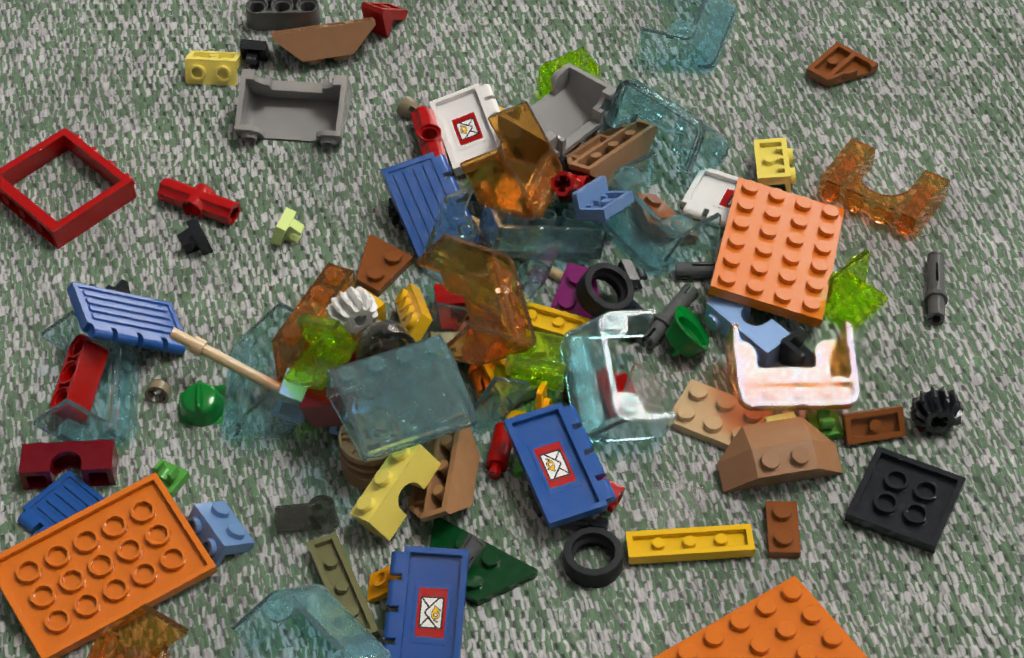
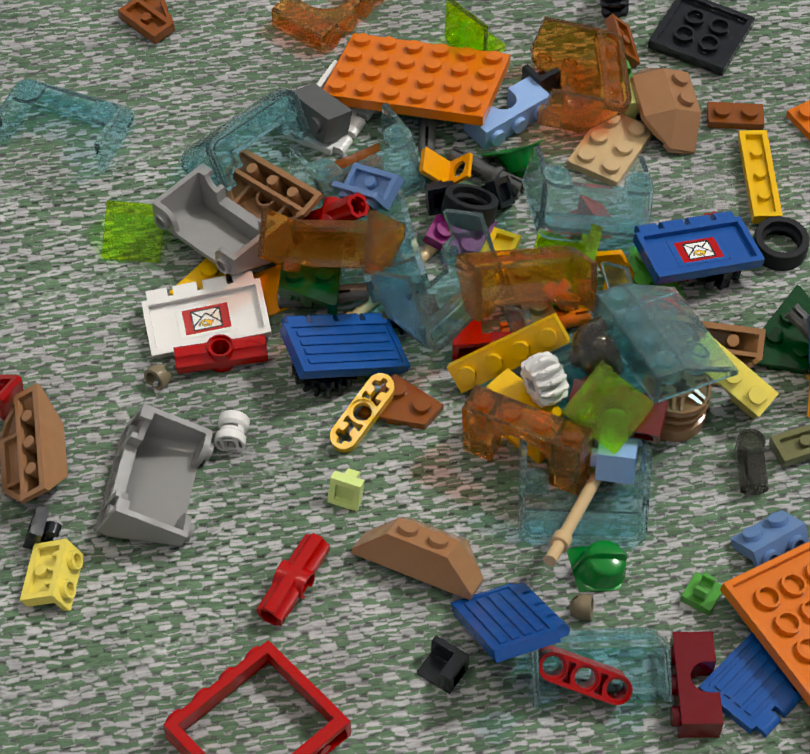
camera: 90 degrees left, 5 degrees up
black tile [177,217,213,256] -> none
light yellow bracket [753,137,796,193] -> none
none -> white wheel [214,410,250,453]
none -> dark grey brick [286,83,353,143]
none -> yellow beam [330,373,395,453]
none -> medium nougat wedge [351,517,483,600]
none -> light orange bracket [419,147,473,184]

